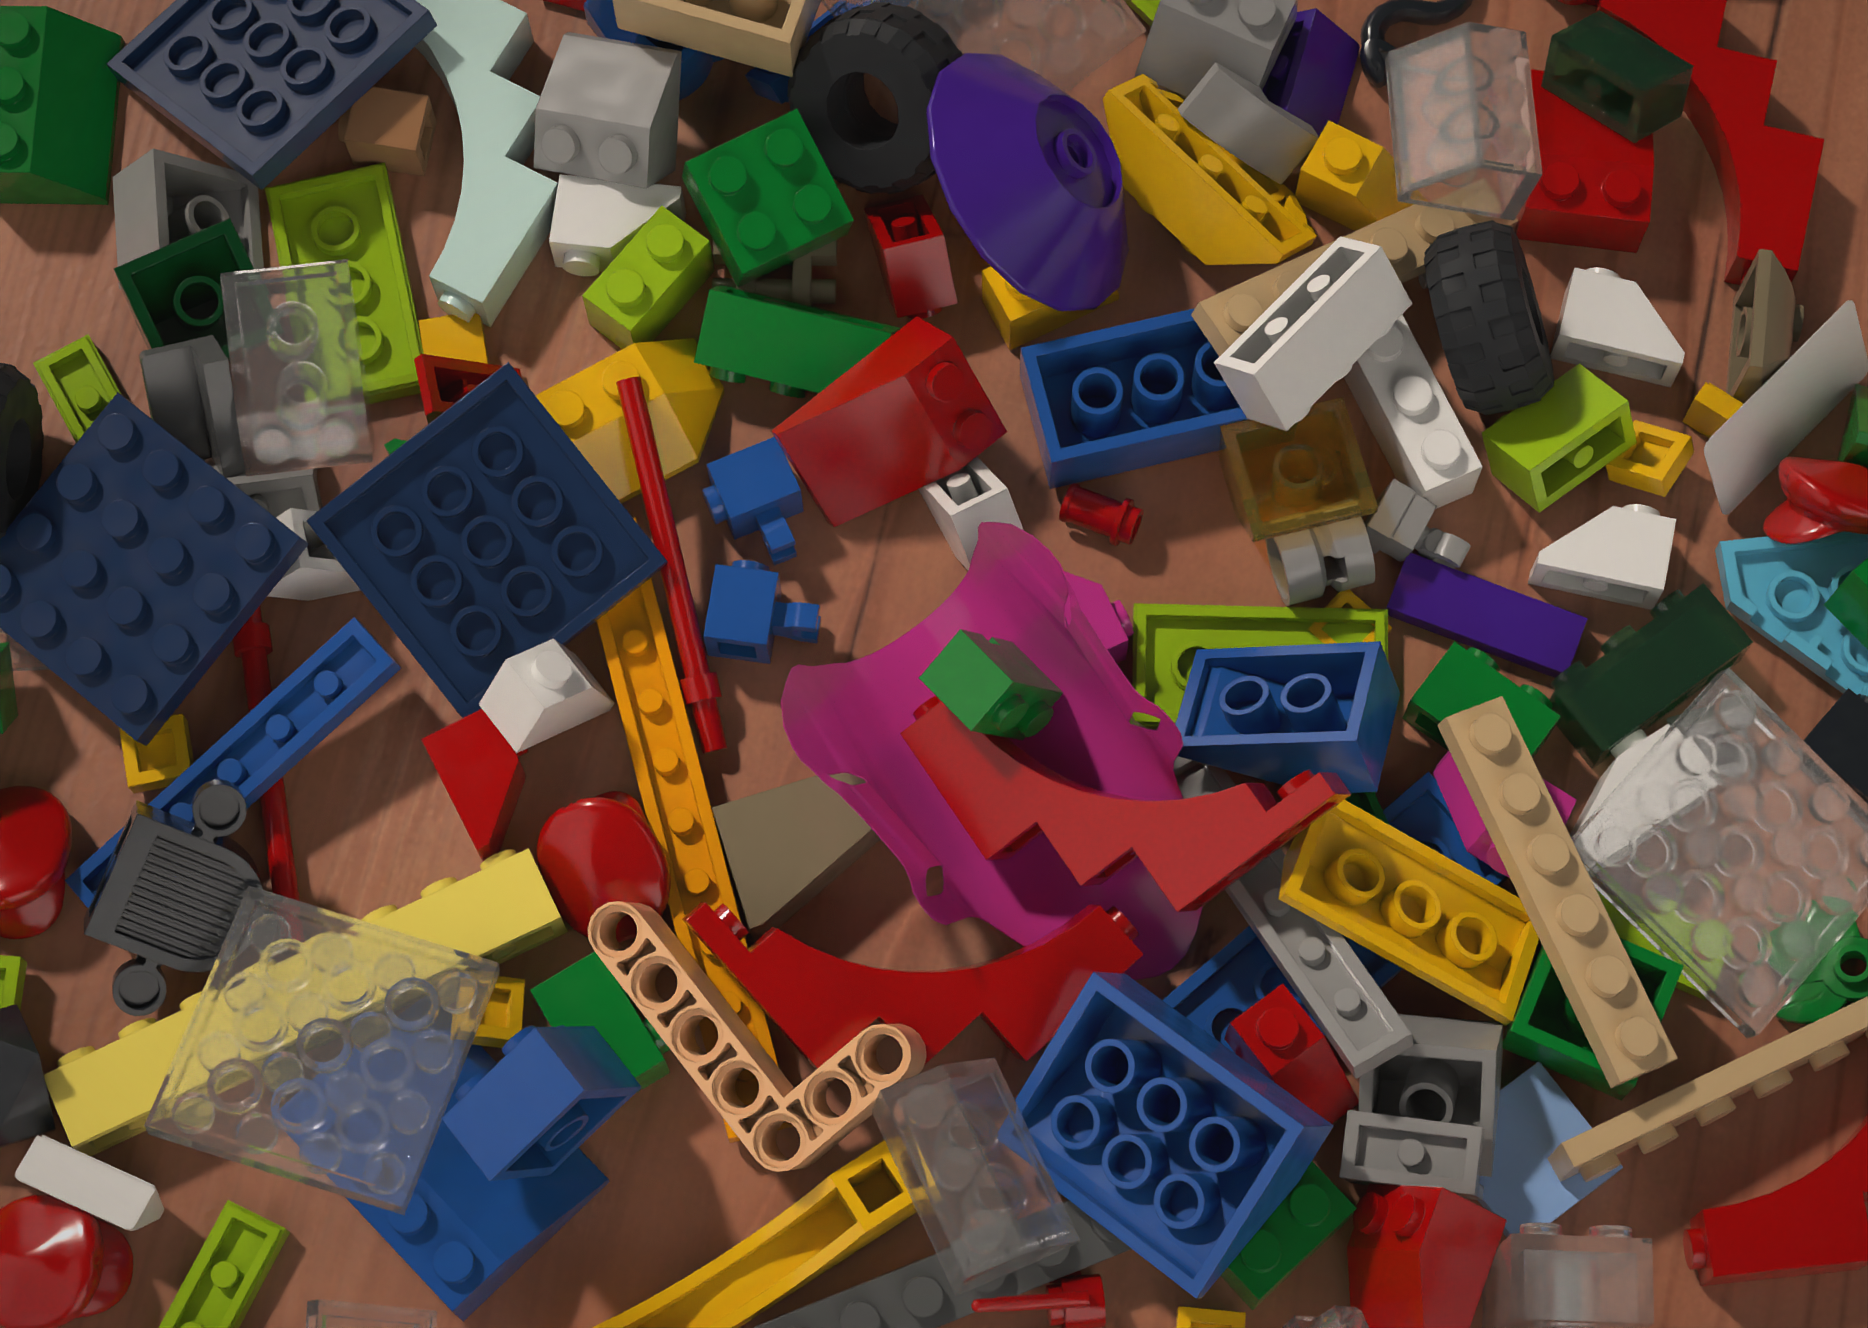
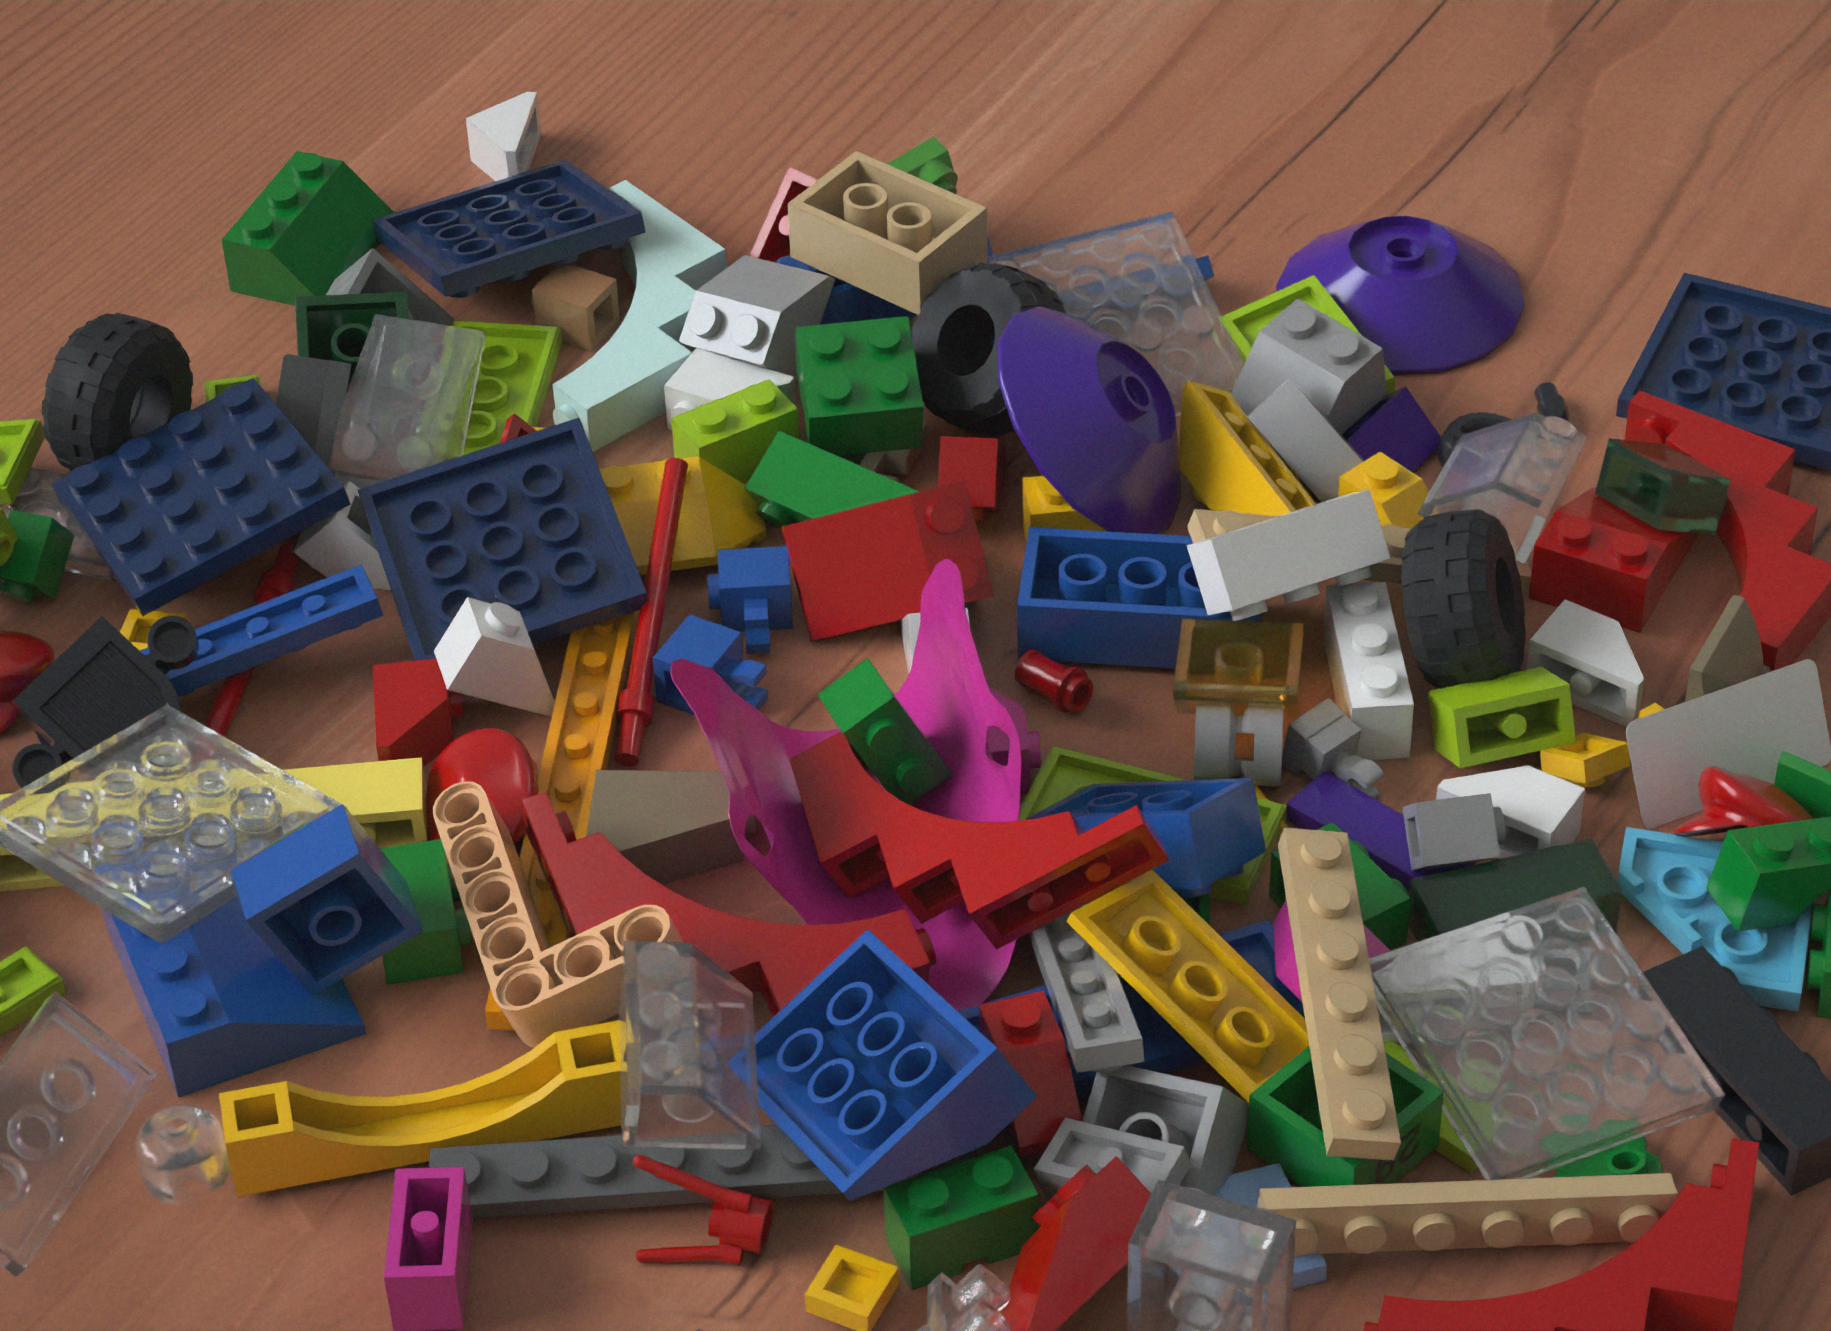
camera: 20 degrees right, 30 degrees down
none -> light grey brick [1402,793,1506,871]

